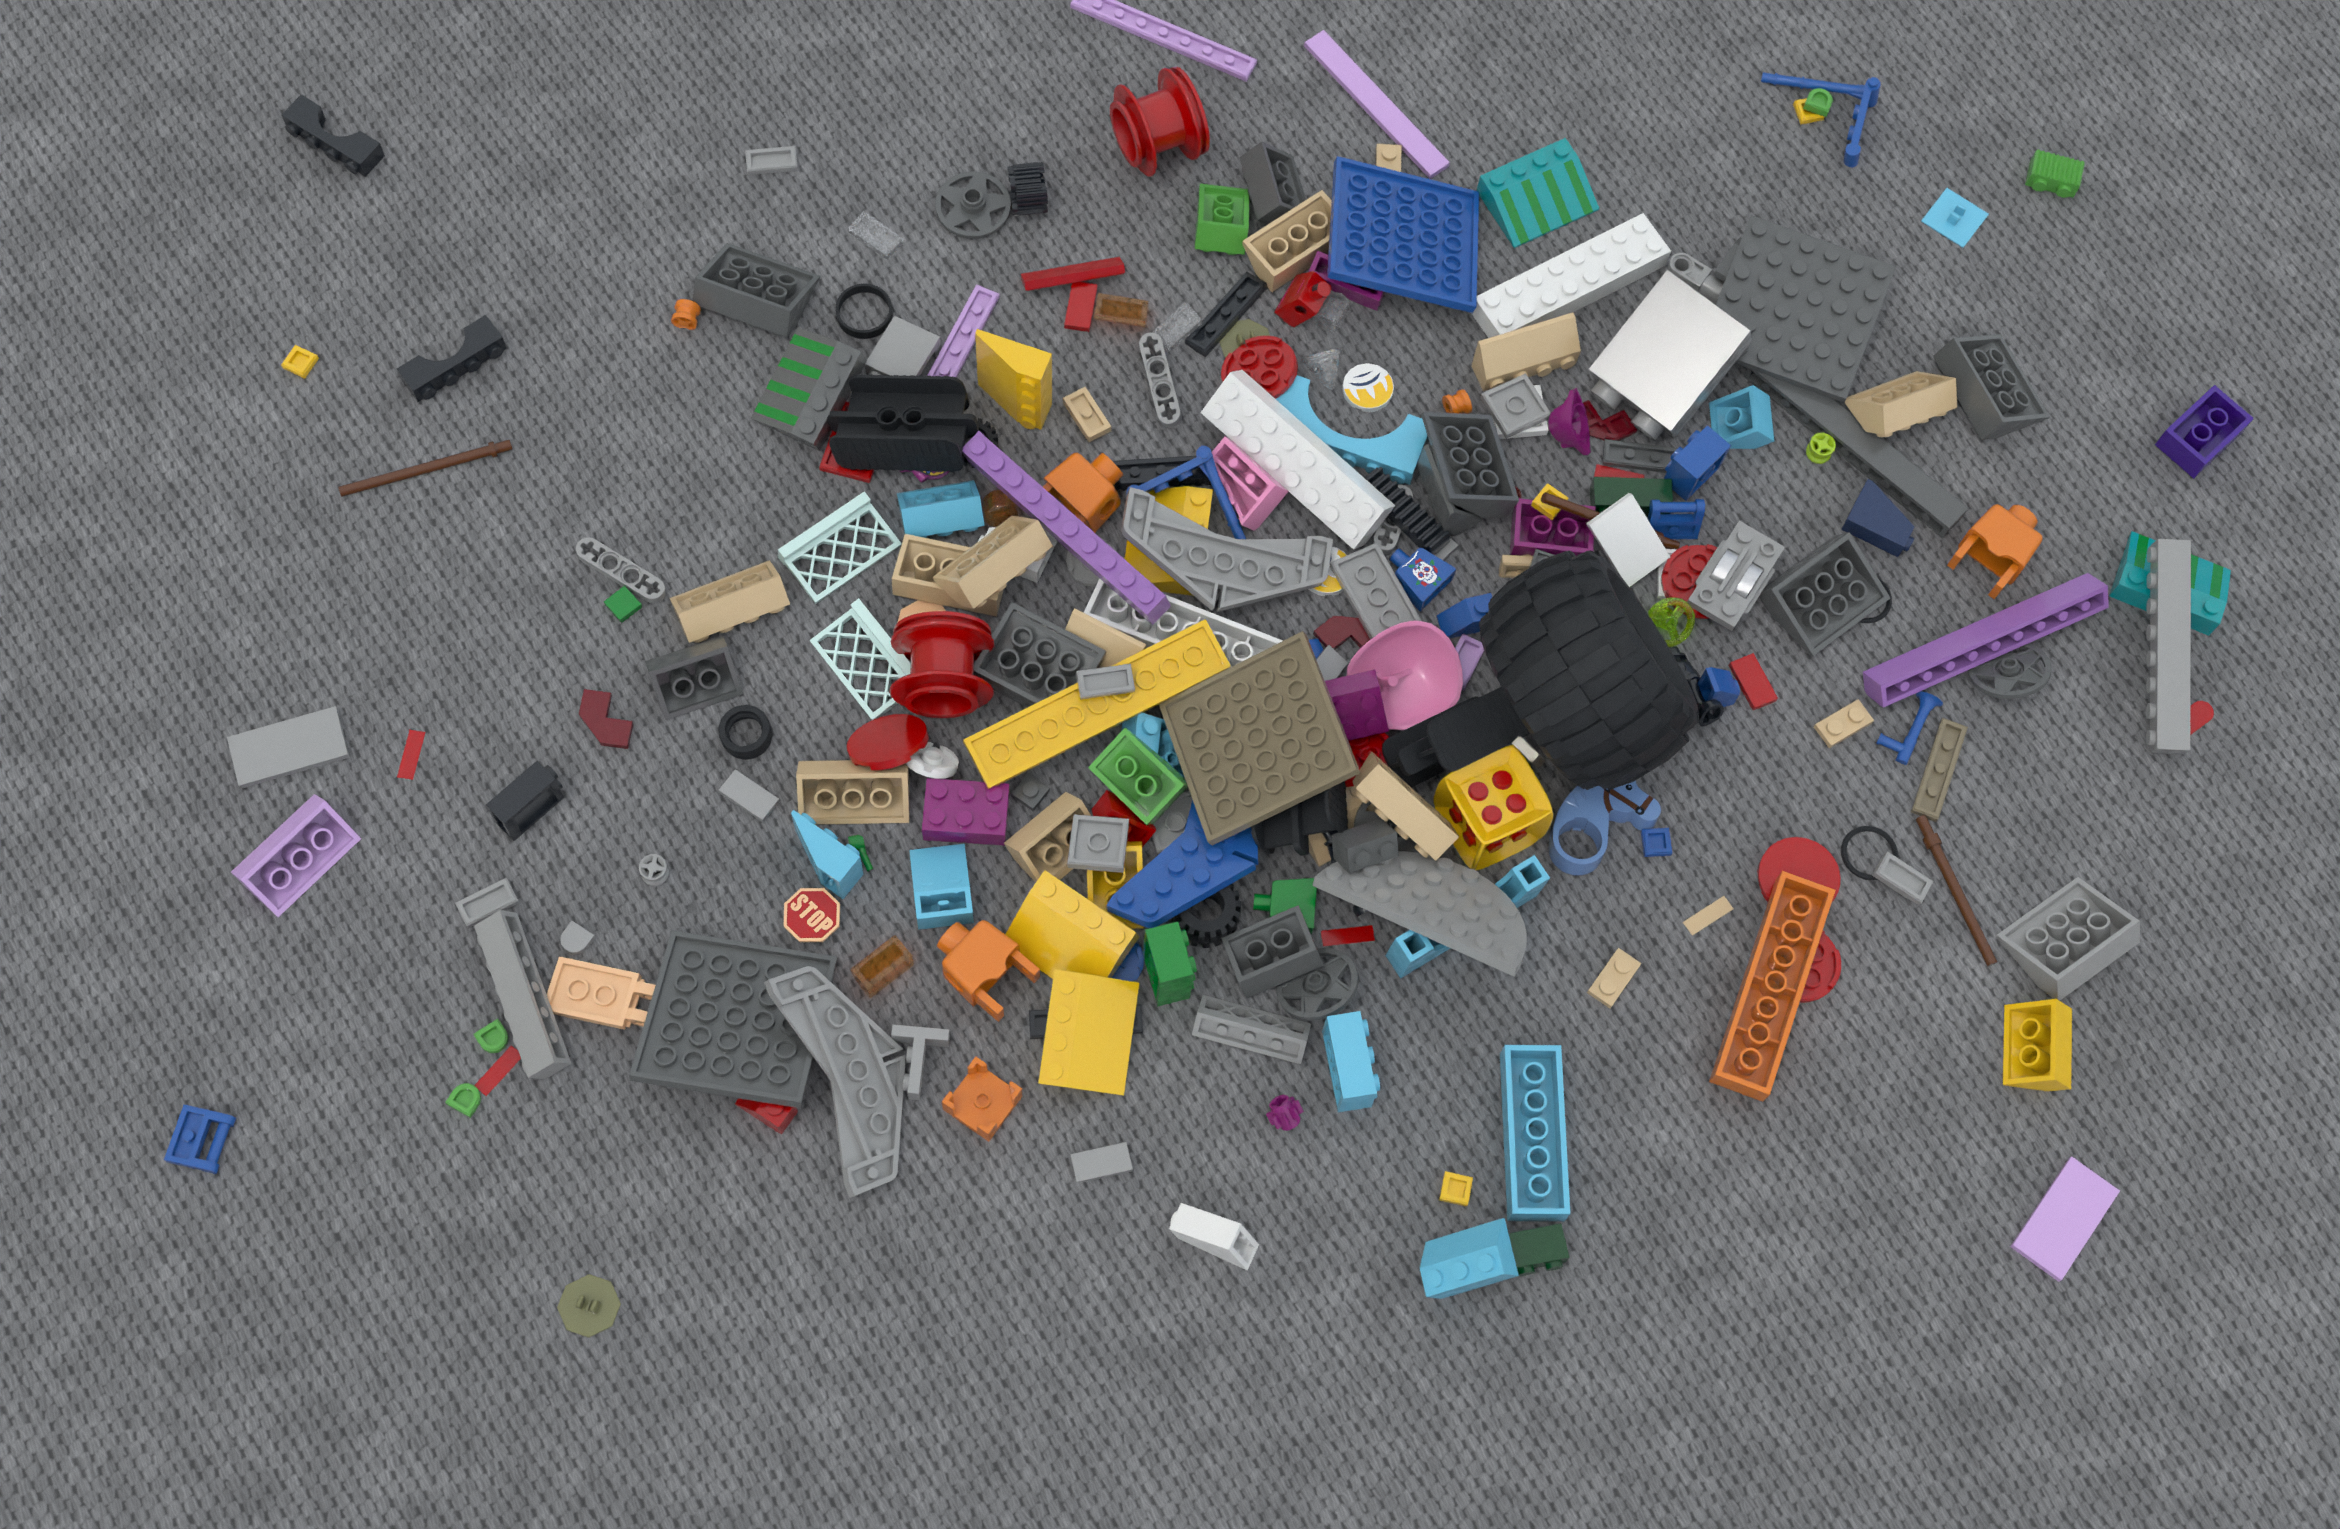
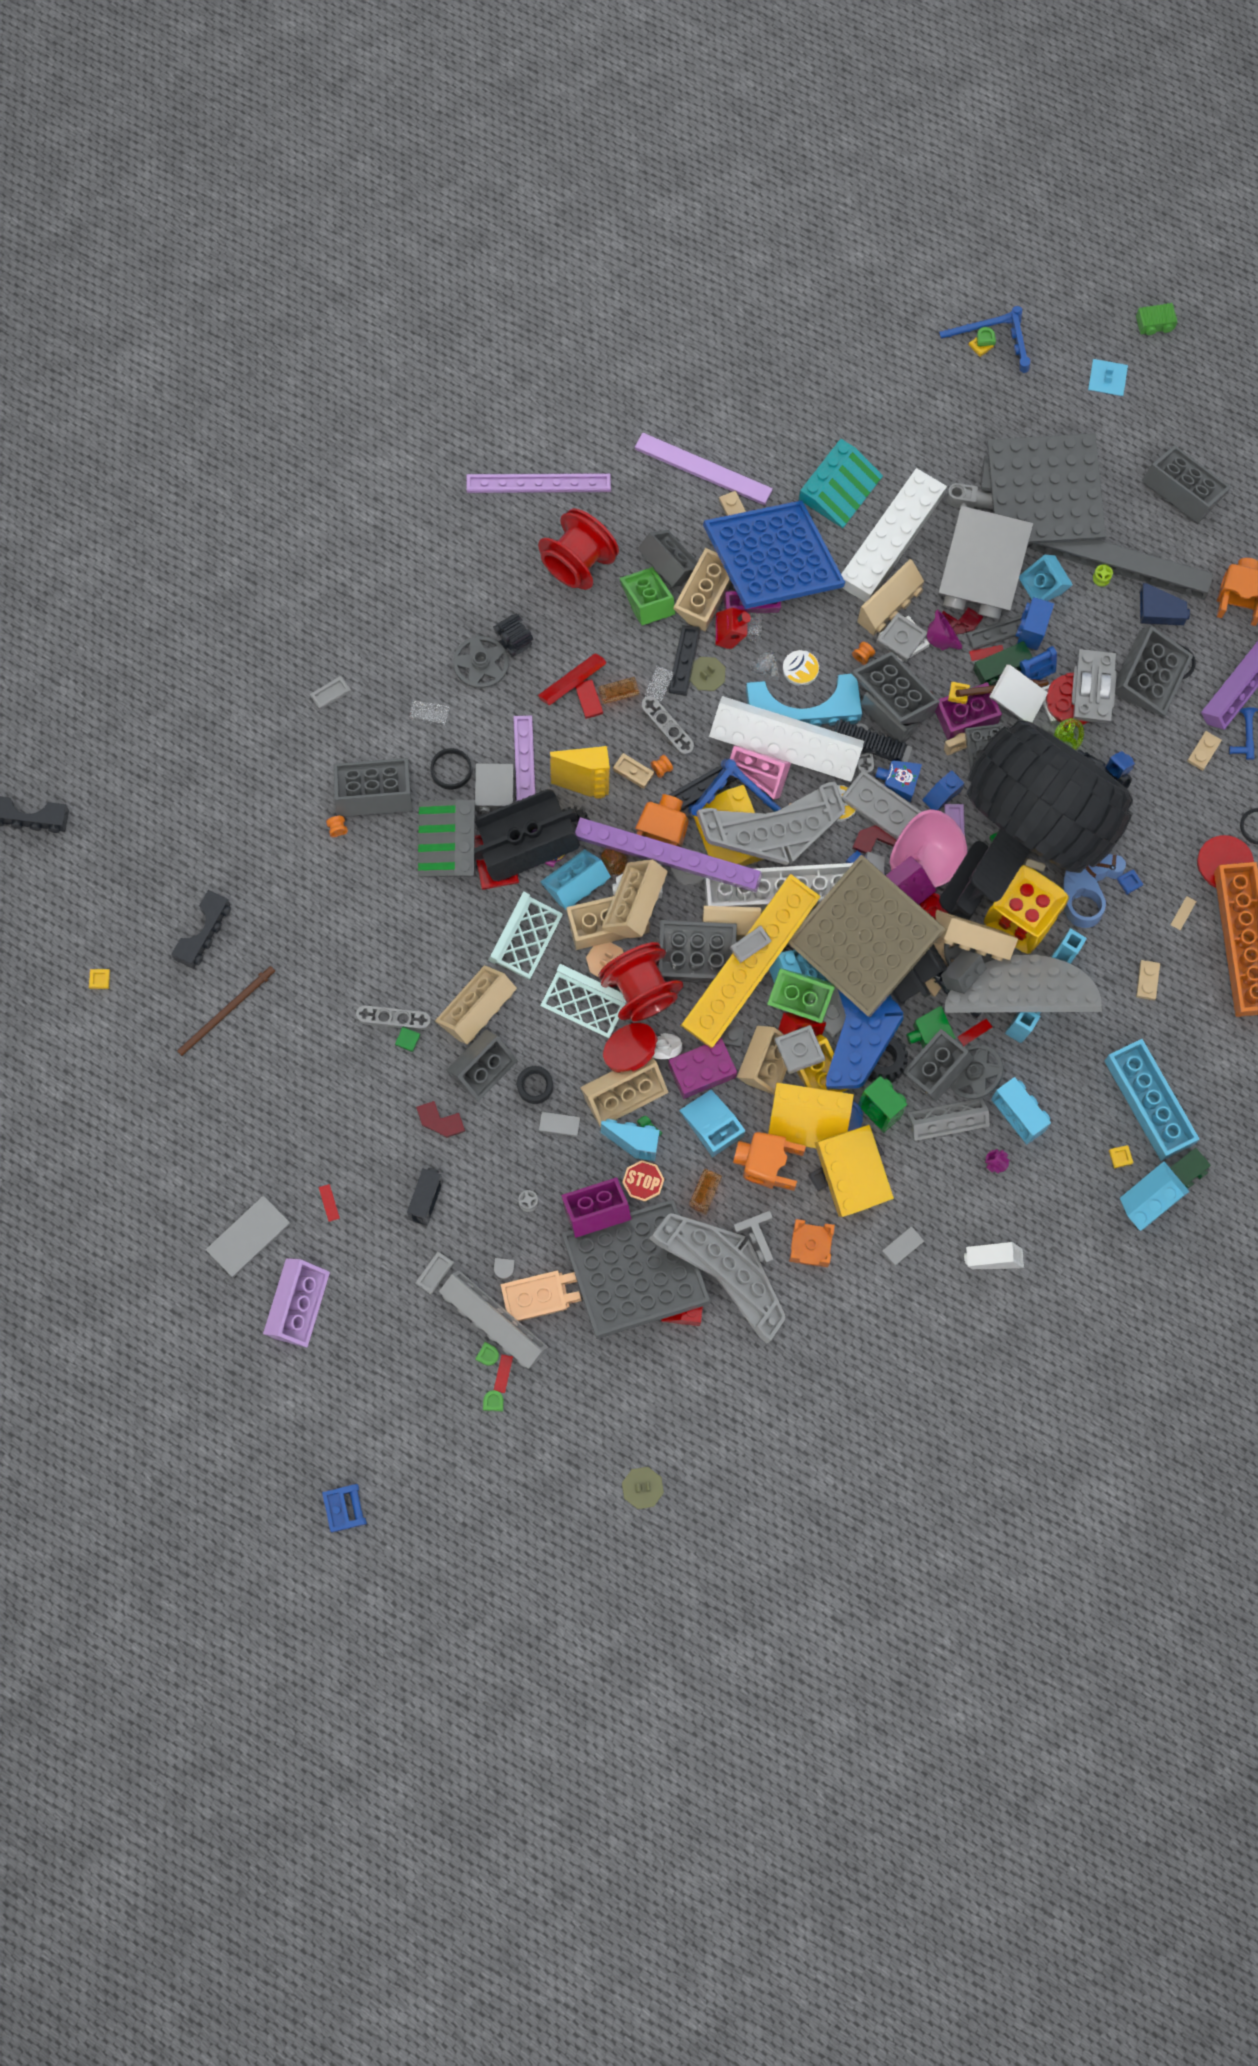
camera: 25 degrees left, 5 degrees up
red tile [1221,336,1298,399] -> none
red tile [1728,653,1778,711] -> none
tan slope [1845,371,1957,437] -> none
none -> magenta brick [561,1177,632,1238]
none -> orange wheel [650,755,673,778]

